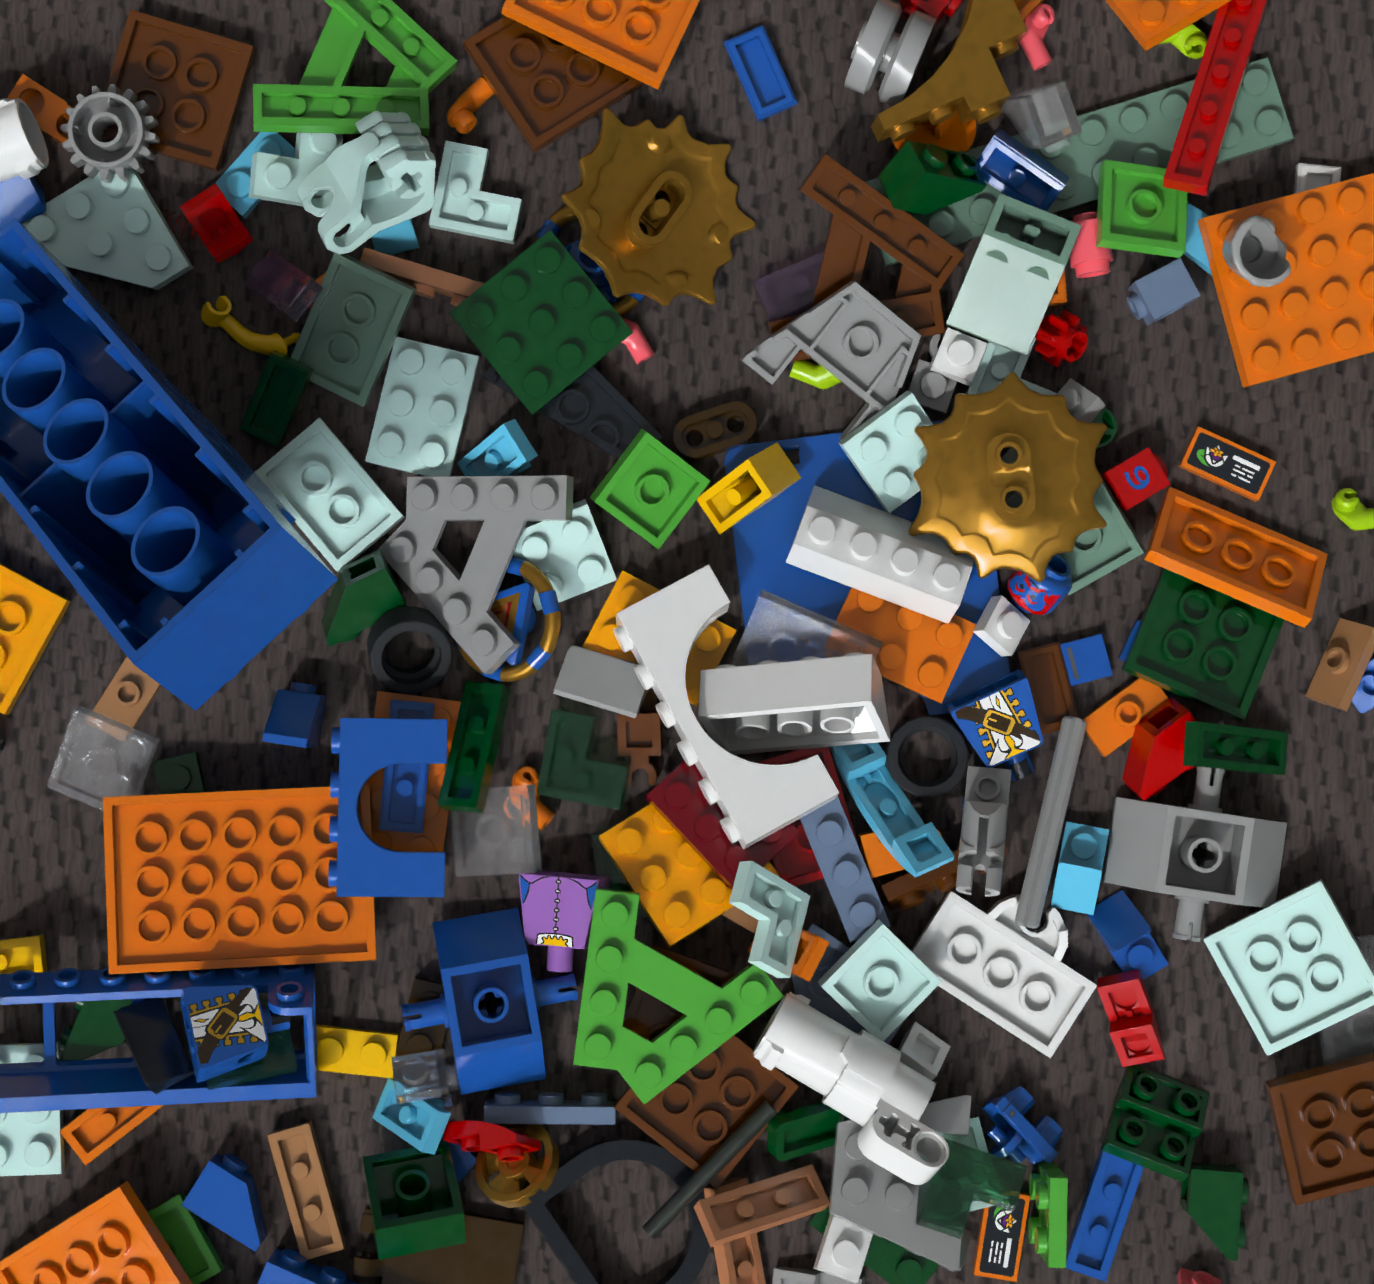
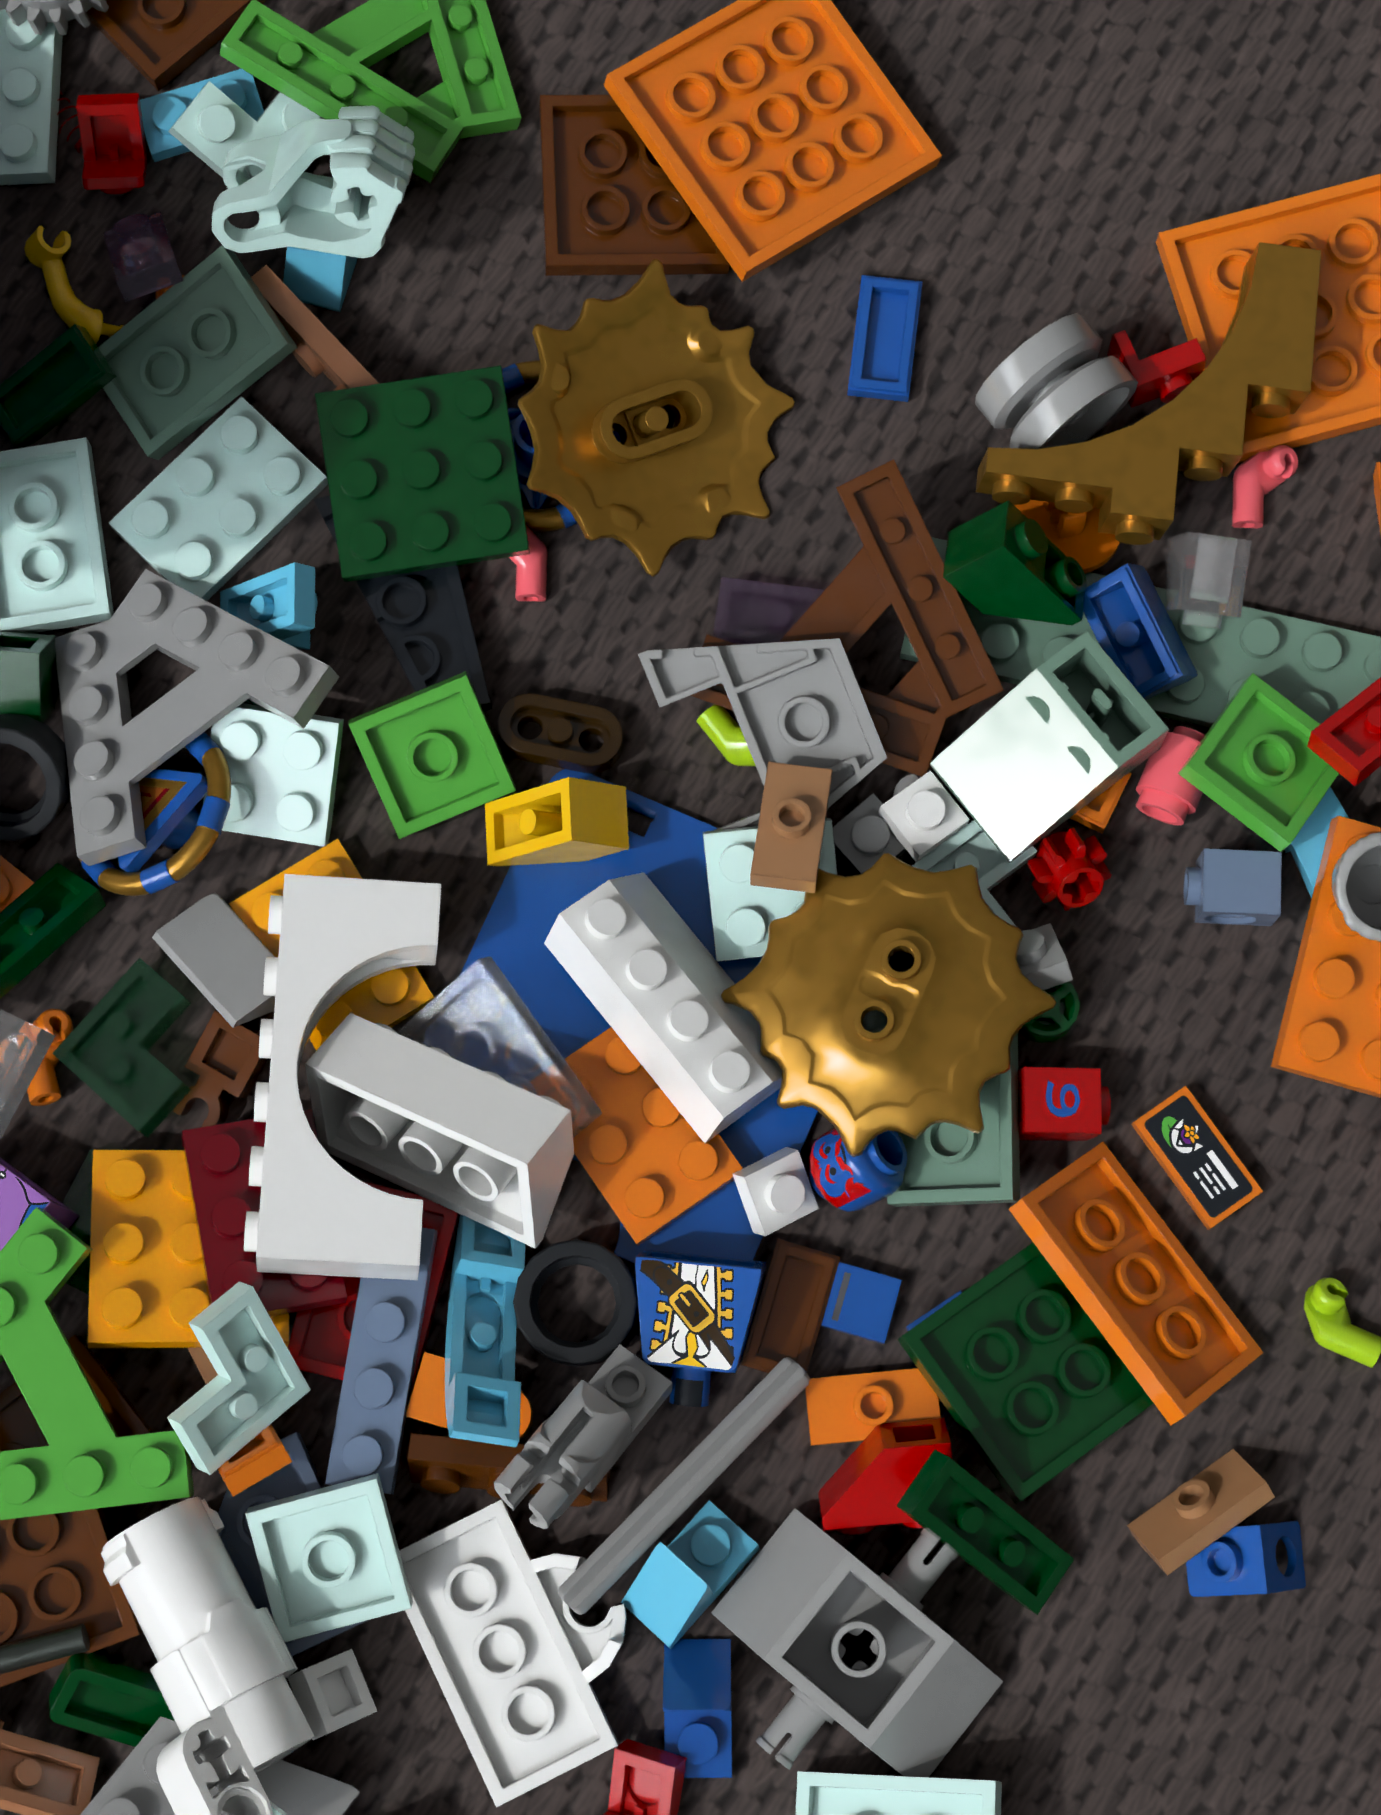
camera: 40 degrees right, 10 degrees down
light aqua plate [429,141,523,244] -> none
orange arm [446,76,494,134] -> none
none -> medium nougat plate [750,762,832,893]

